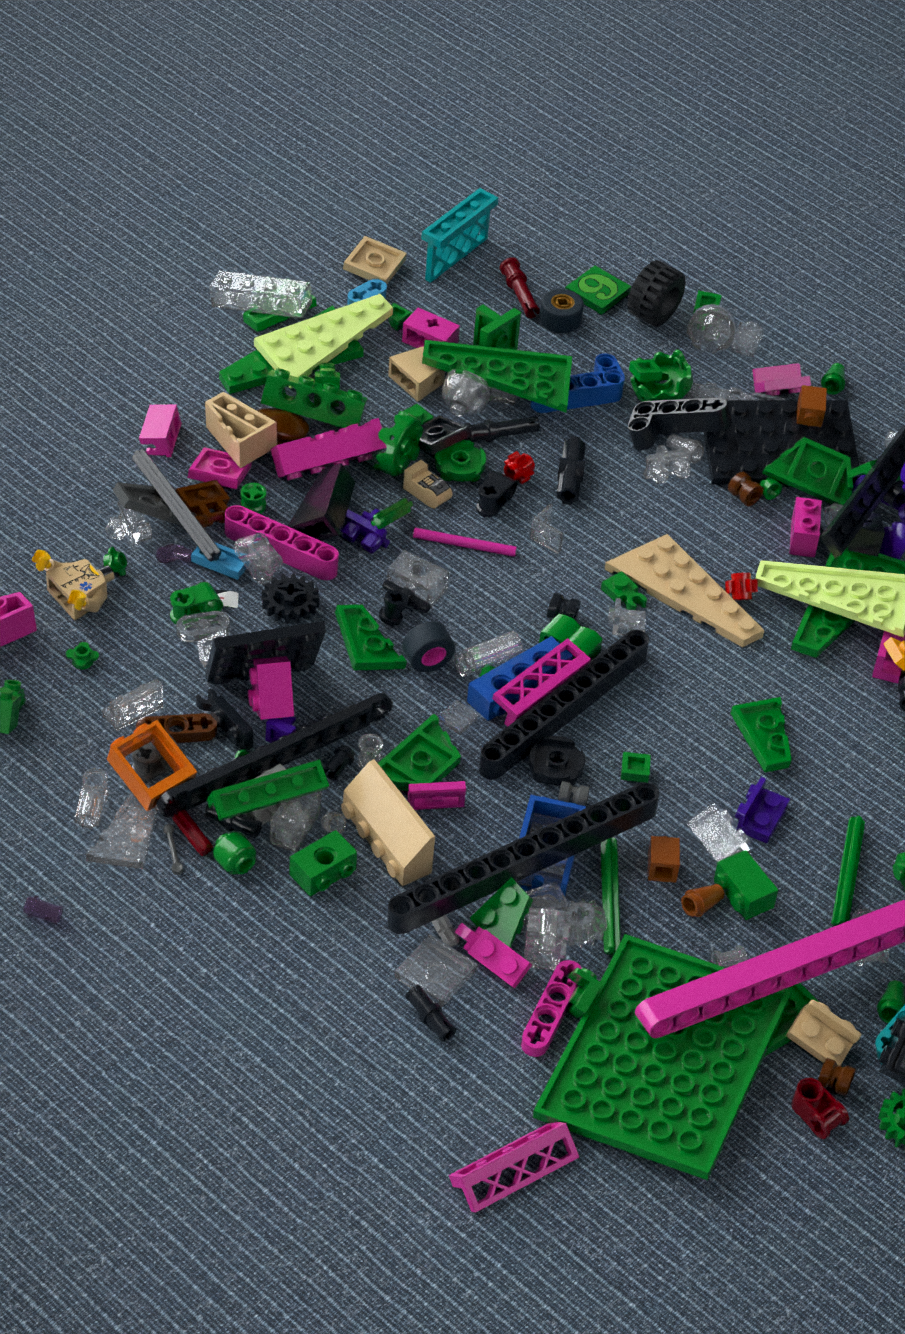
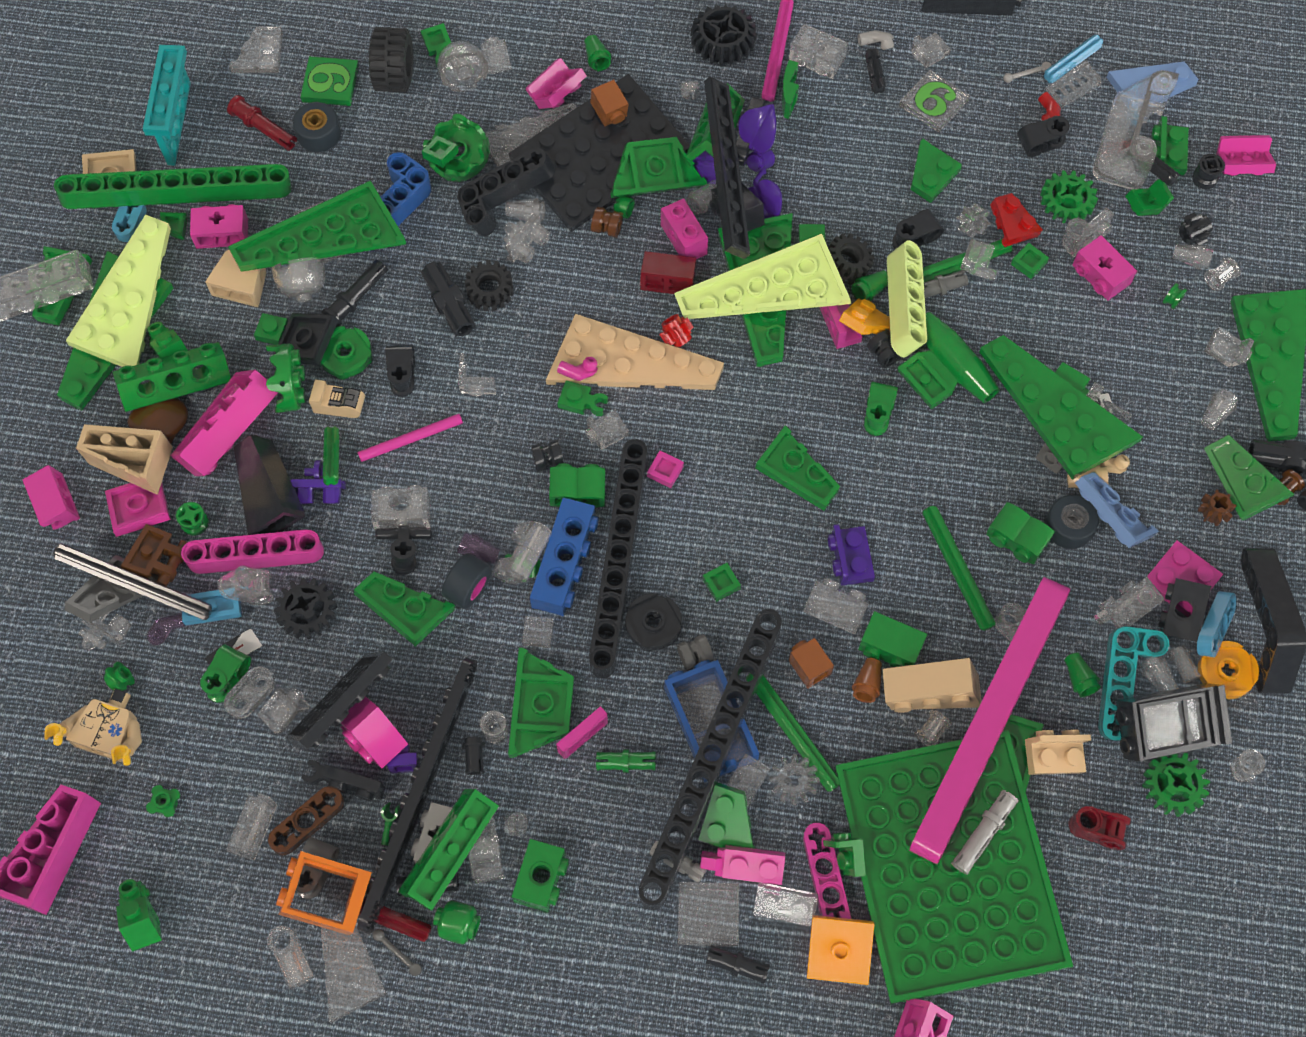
camera: 30 degrees left, 20 degrees up
tan slope [341,759,435,886] -> none
green bracket [473,304,521,350] -> none
dark pink fence [492,638,591,727] -> none
red gear [503,451,535,484] -> none
clear brick [523,907,570,970] -> none
reddish brown wheel [818,1057,856,1097] -> none
none -> green beam [54,164,291,209]
none -> clear wing [229,26,283,73]
none -> clear purple cone [457,532,501,565]
none -> black tyre [465,260,513,311]
none -> dark pink arm [557,357,598,381]
none -> green pin [596,749,656,773]
none -> dark red hinge [640,251,697,294]
none -> dark pink plate [647,451,684,488]
none -> clear plate [753,882,818,926]
none -> light orange plate [806,915,874,985]
none -> green piece [864,382,898,436]
none -> tan wedge [883,658,981,713]
none -> light grey pin [951,790,1018,875]

